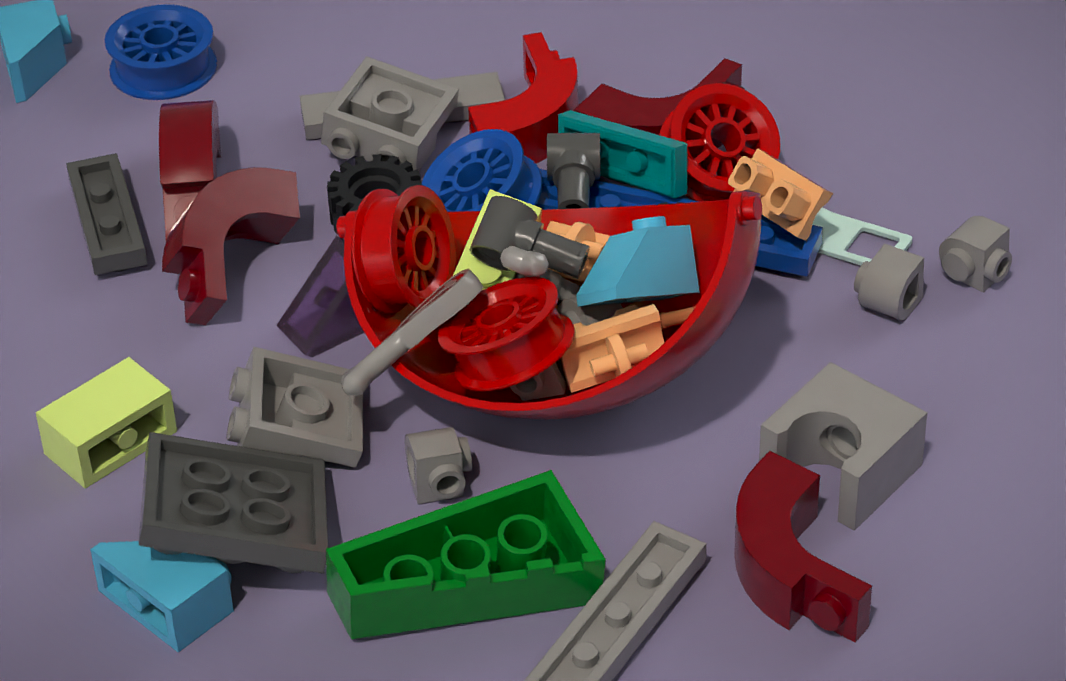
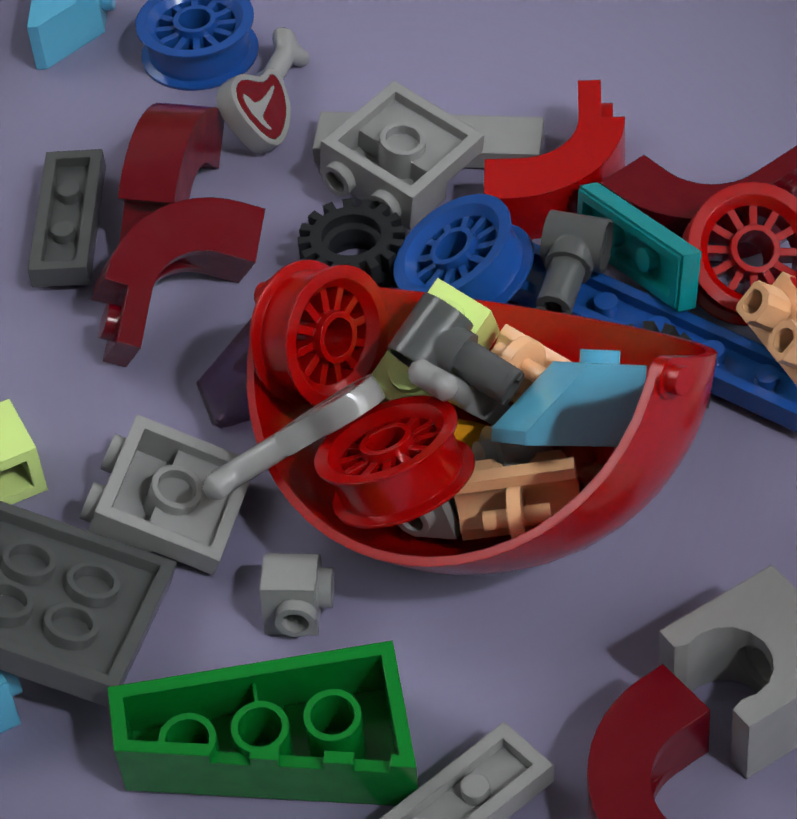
camera: 20 degrees right, 5 degrees up
none -> light grey piece [216,27,309,154]

